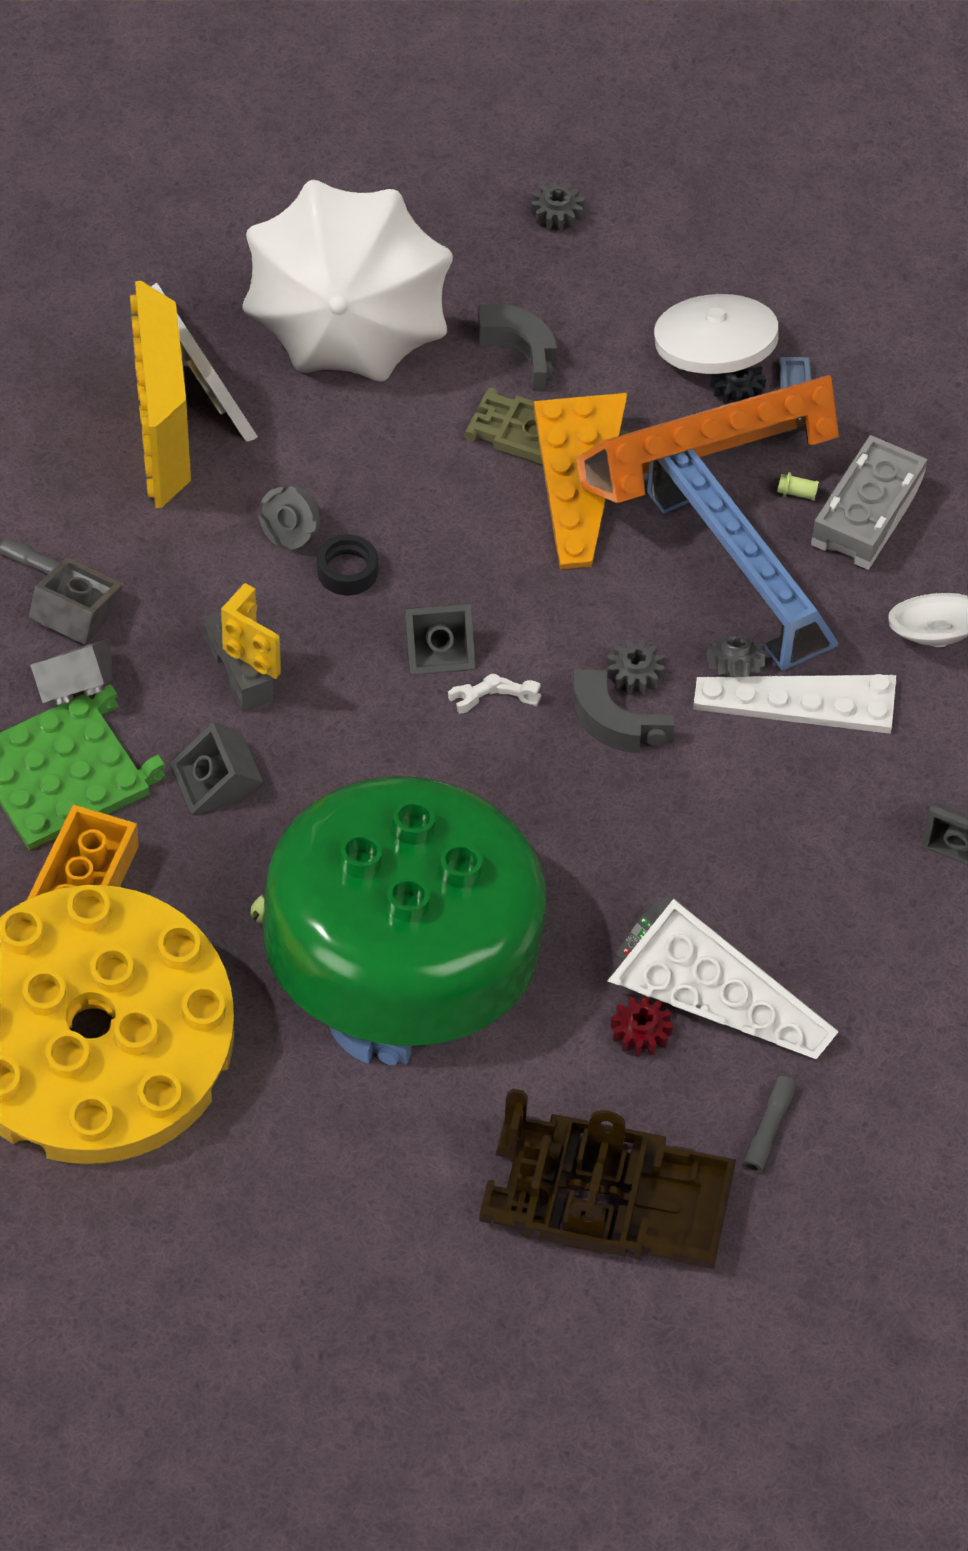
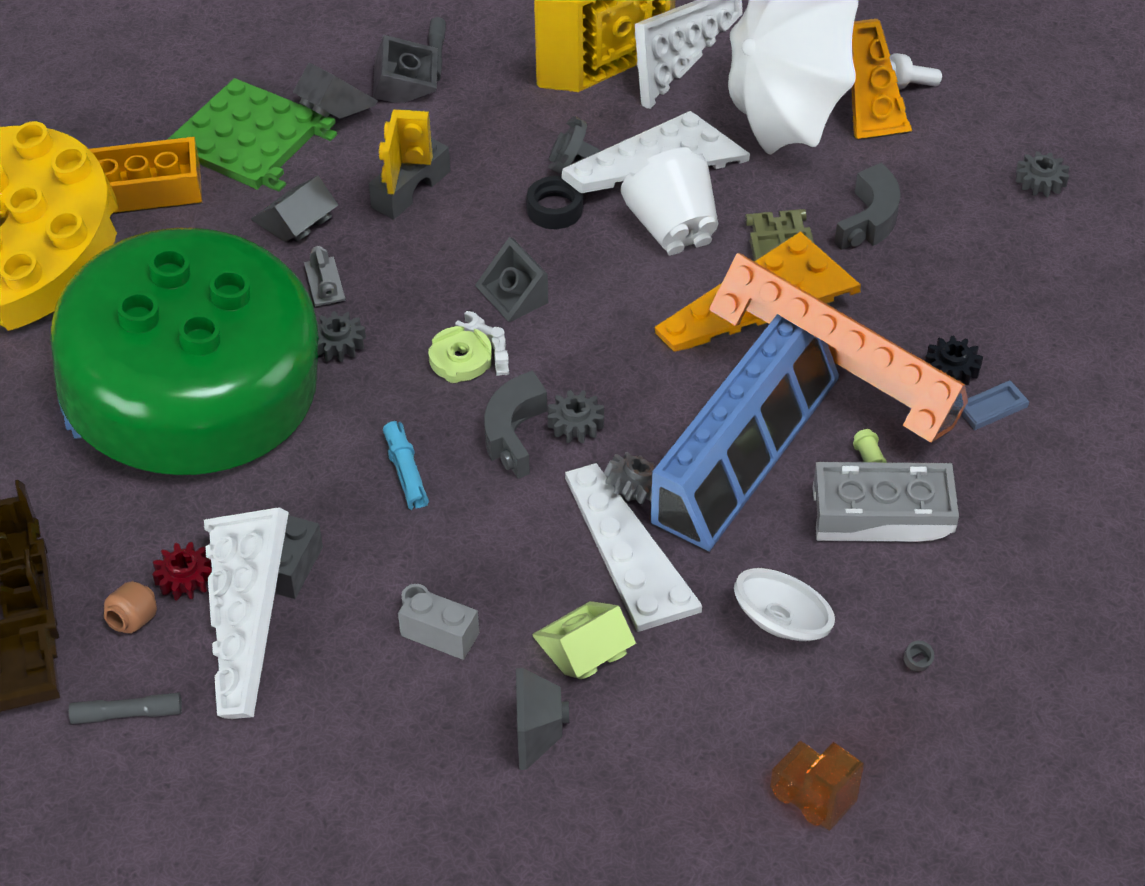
camera: 65 degrees right, 5 degrees down
white dish [654,294,779,374] -> none
none -> nougat head [104,581,157,634]
none -> light grey hinge [304,246,346,307]
none -> medium azure pin [383,421,429,510]
none -> light grey hinge [398,584,480,660]
none -> yellowish green plate [428,326,492,383]
none -> yellowish green slope [532,601,636,679]
none -> white wing [561,111,750,193]
none -> white cone [621,147,718,256]

